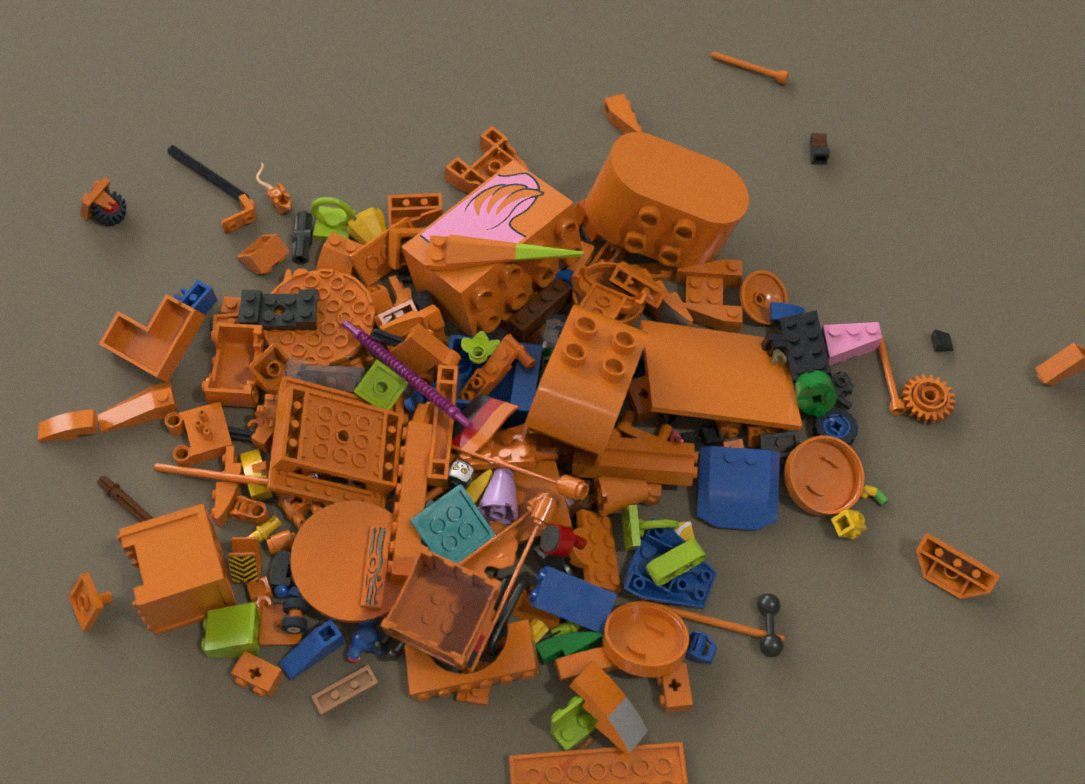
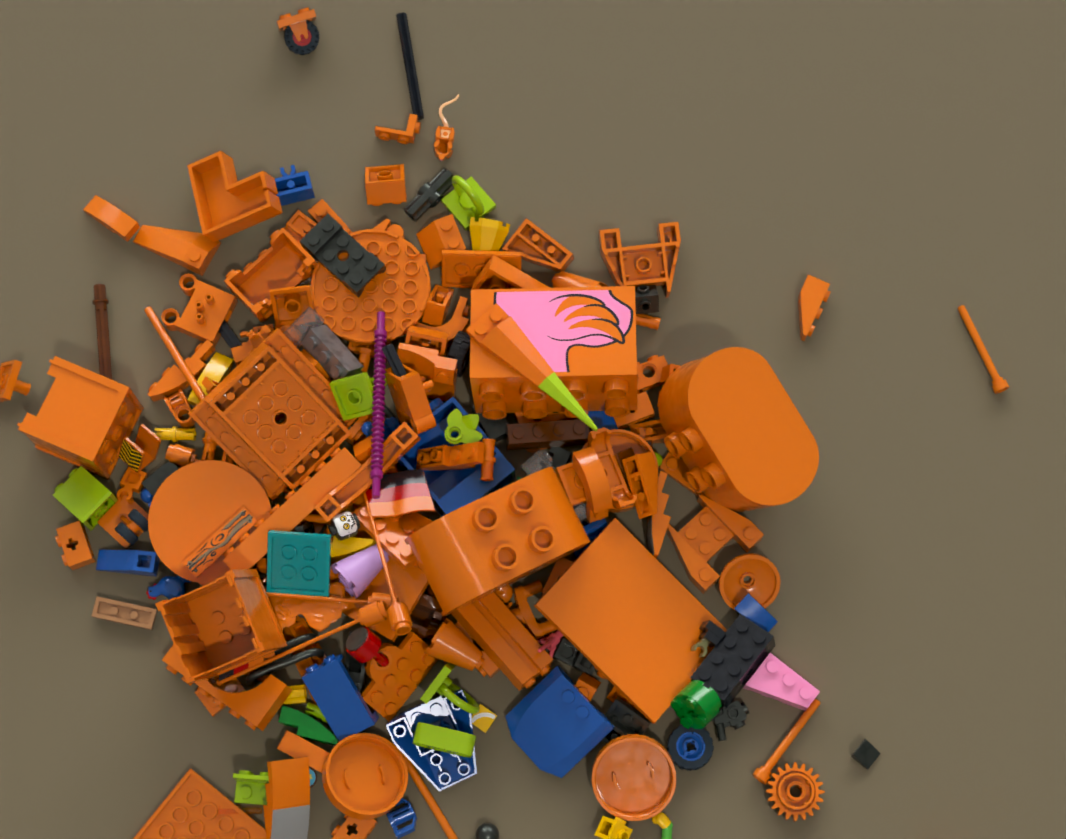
camera: 45 degrees right, 15 degrees up
pearl dark grey leg [810,133,830,165] -> none
none -> orange arch [572,447,612,523]

